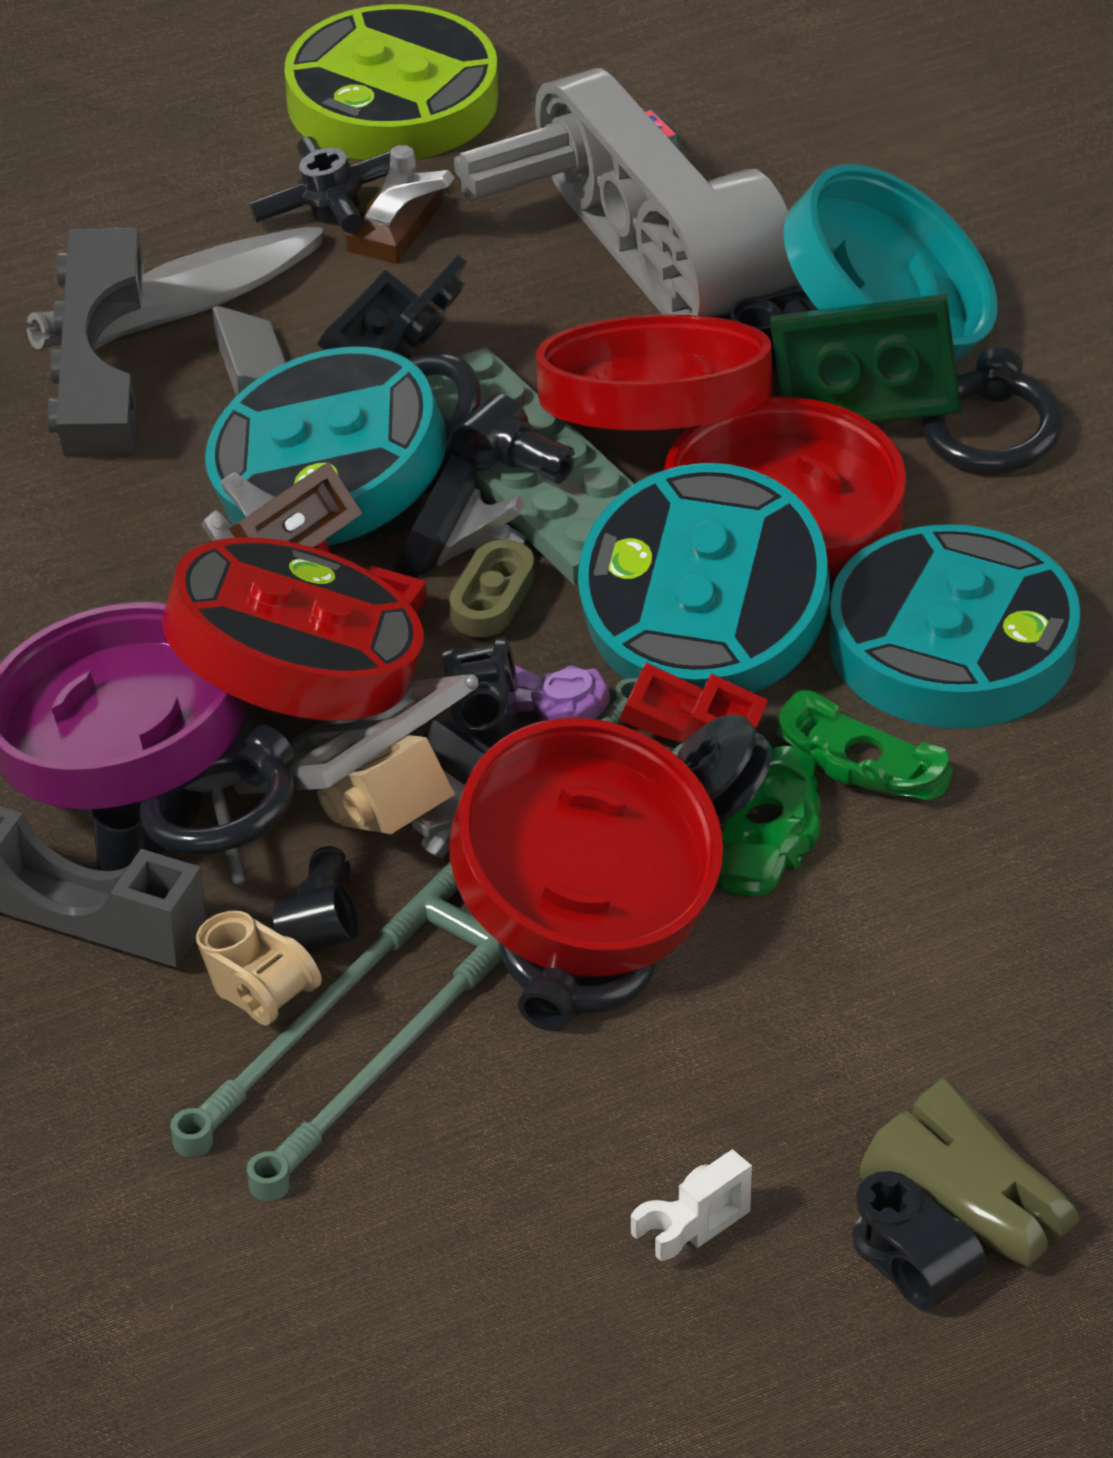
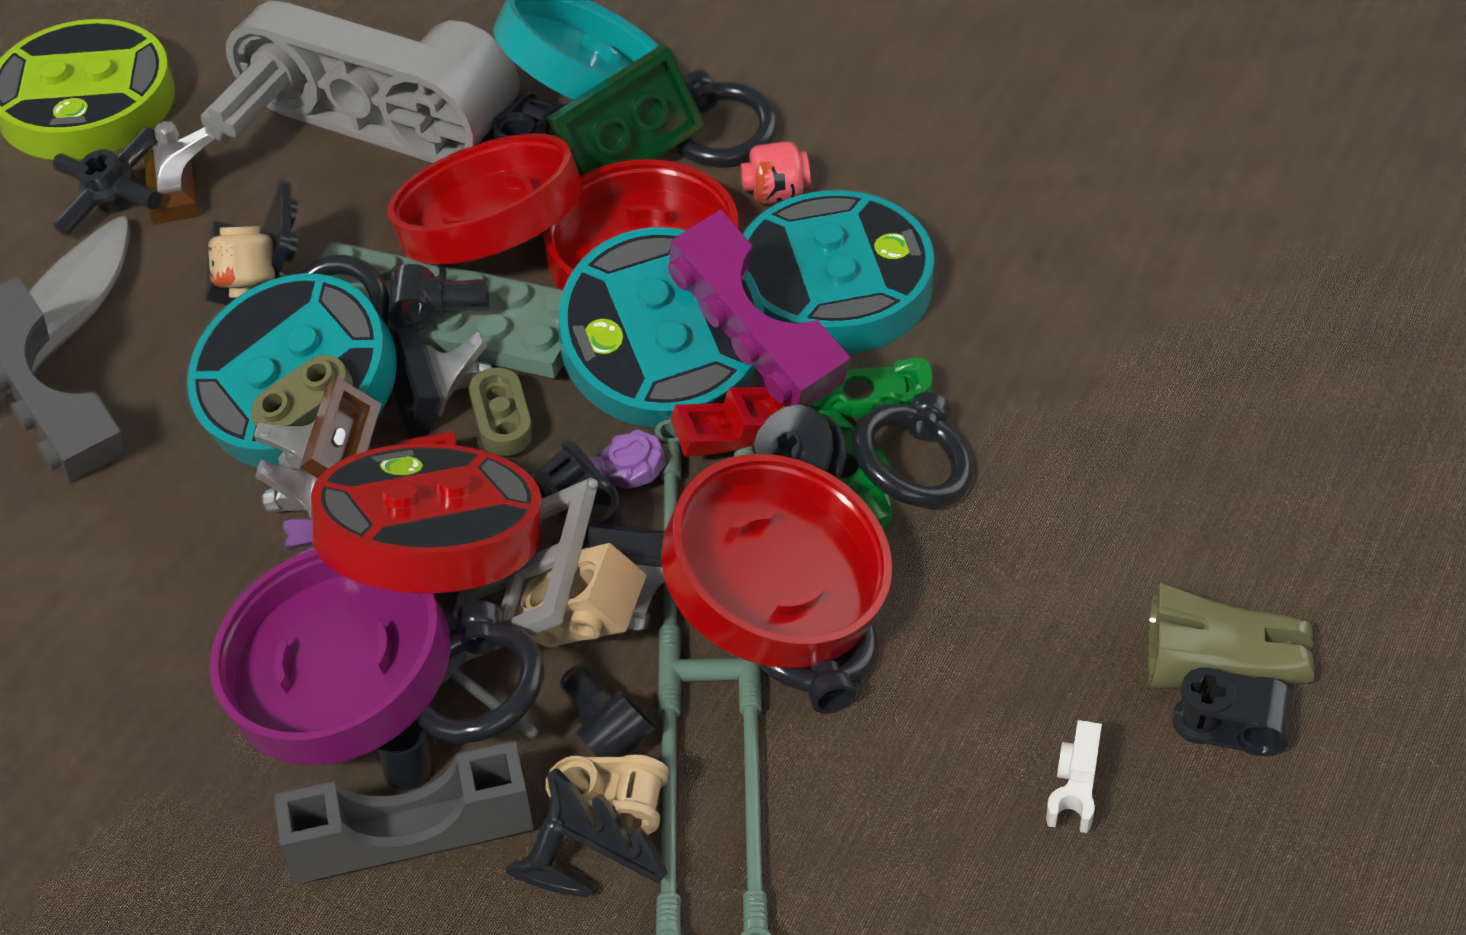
camera: 35 degrees left, 5 degrees up
light grey slope [213,306,286,396] -> none
none -> tan head [208,226,275,297]
none -> olive plate [251,355,353,427]
none -> black piece [506,768,667,897]
none -> magenta arch [668,209,851,407]
none -> coral head [740,141,811,206]
none -> black piece [852,392,972,508]

